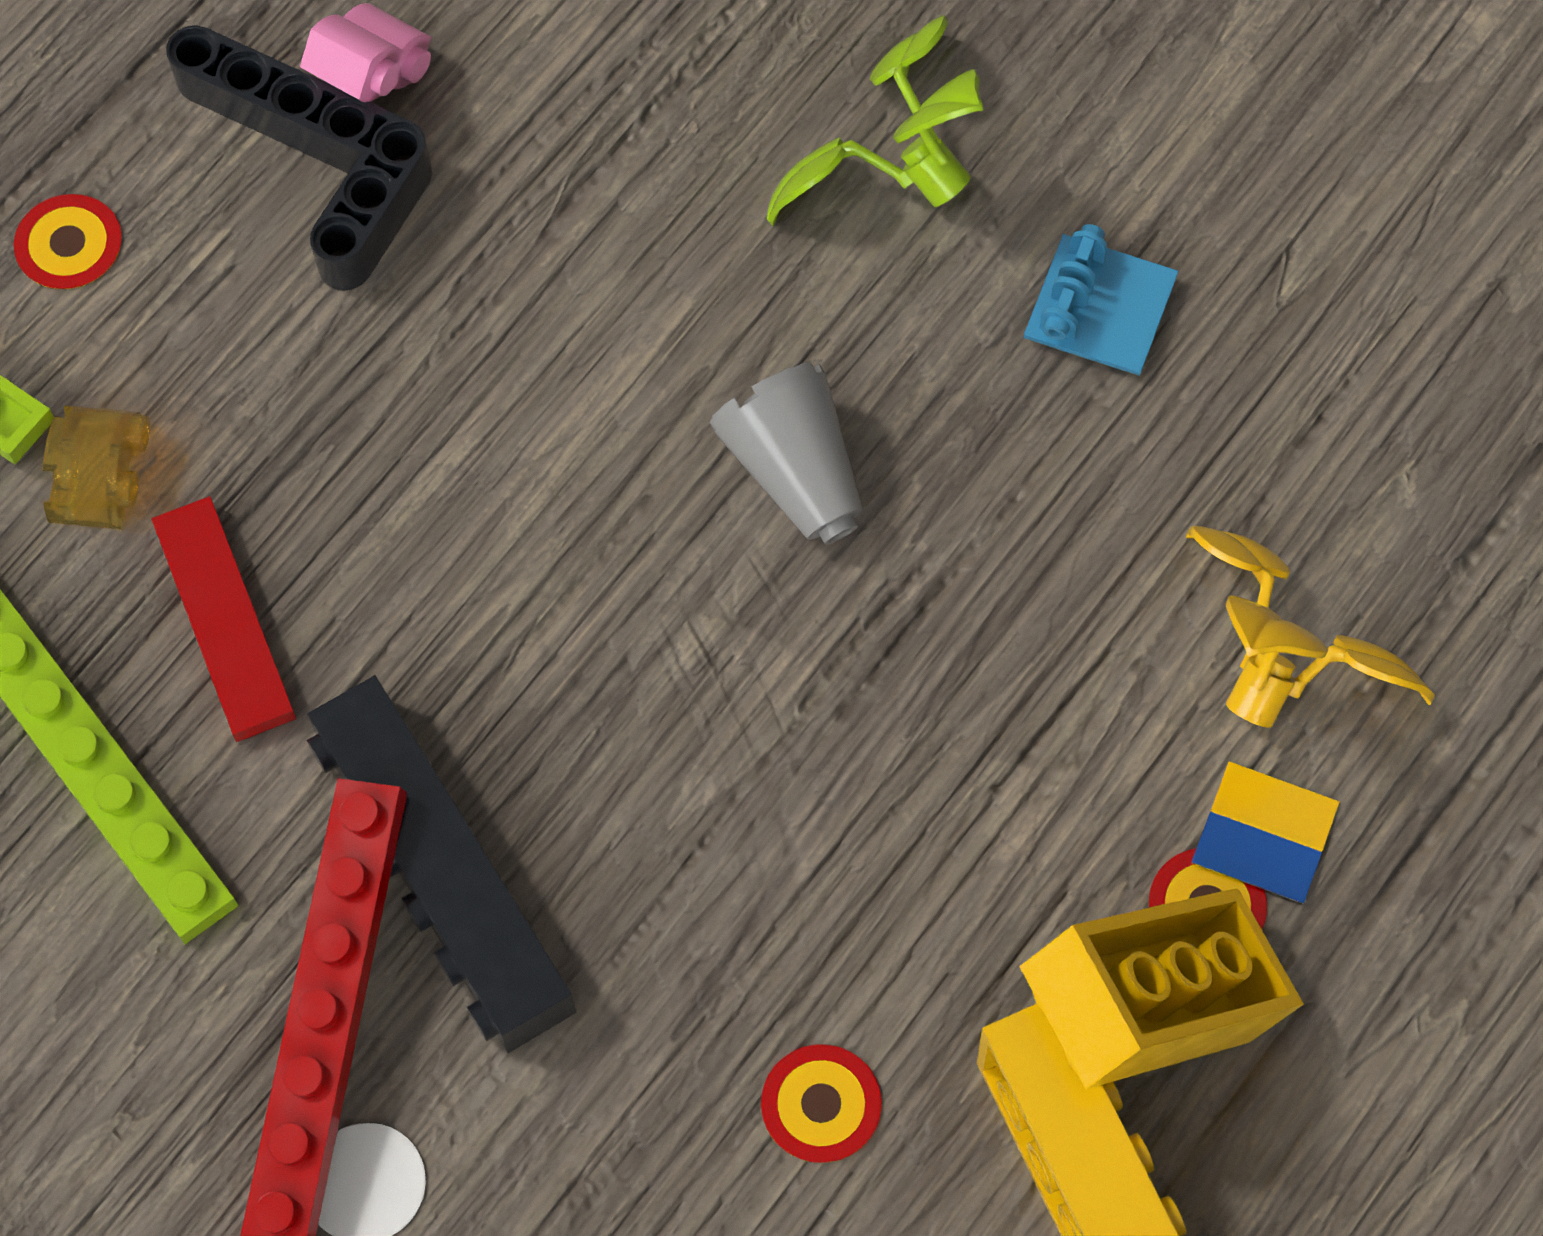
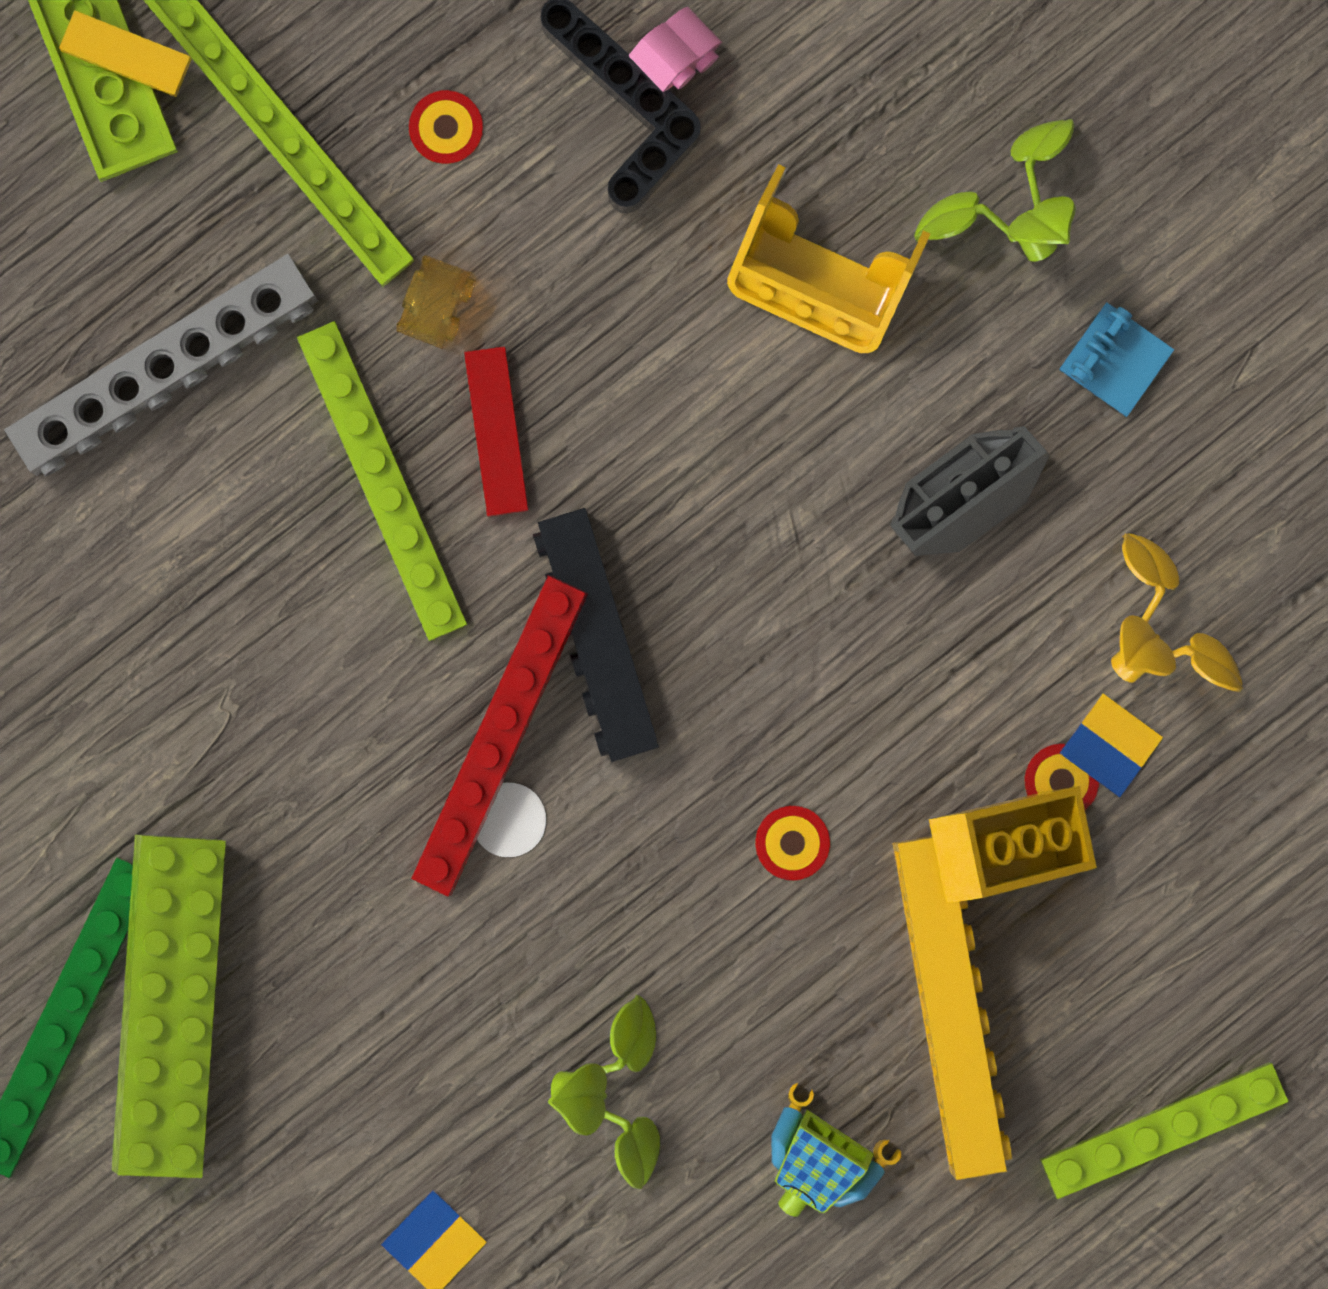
camera: 10 degrees right, 20 degrees up
light grey cone [710,362,863,545] -> none
none -> yellow windscreen [727,164,930,353]
none -> dark grey wedge [890,426,1049,556]

